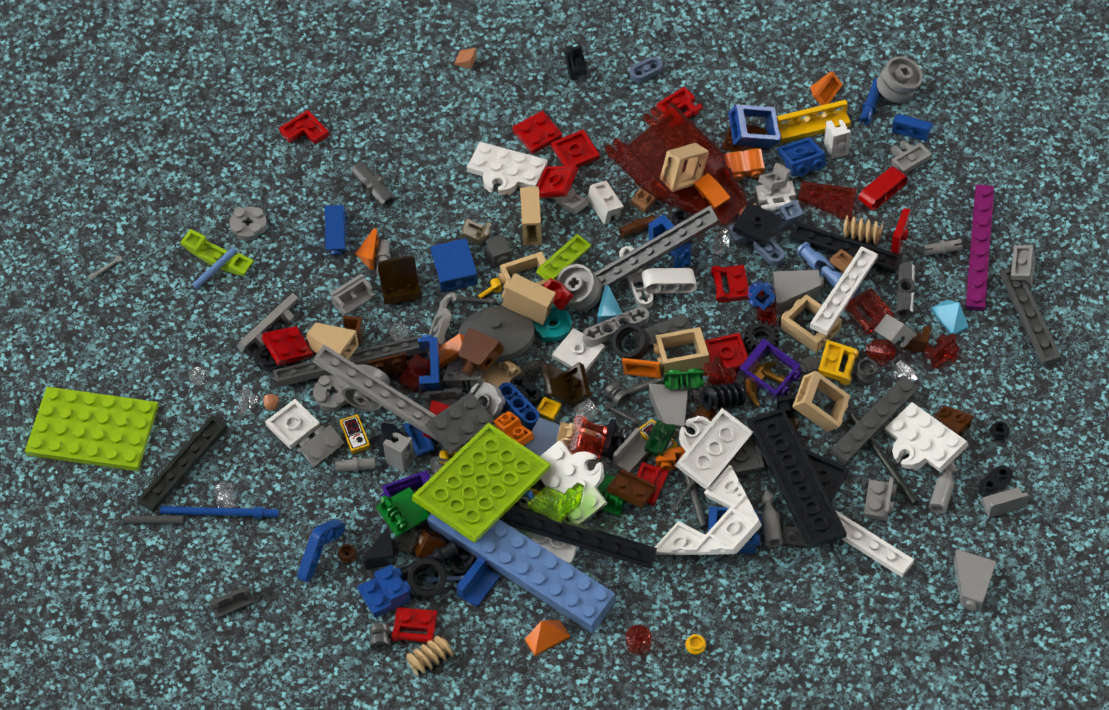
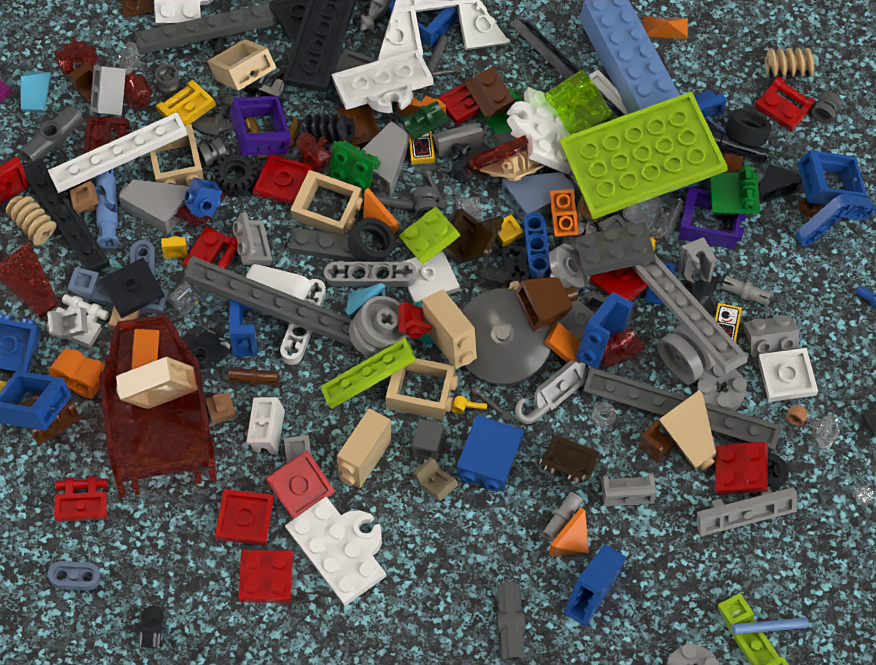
camera: 150 degrees left, 5 degrees up
blue plate [357,564,412,618] -> none
reddish brown hinge [367,353,408,378] -> none
none -> yellow plate [161,236,188,259]
none -> dark grey wheel [197,137,228,167]
none -> light grey bracket [233,212,273,266]
none -> lime plate [398,206,461,265]
none -> blue window [797,150,867,205]

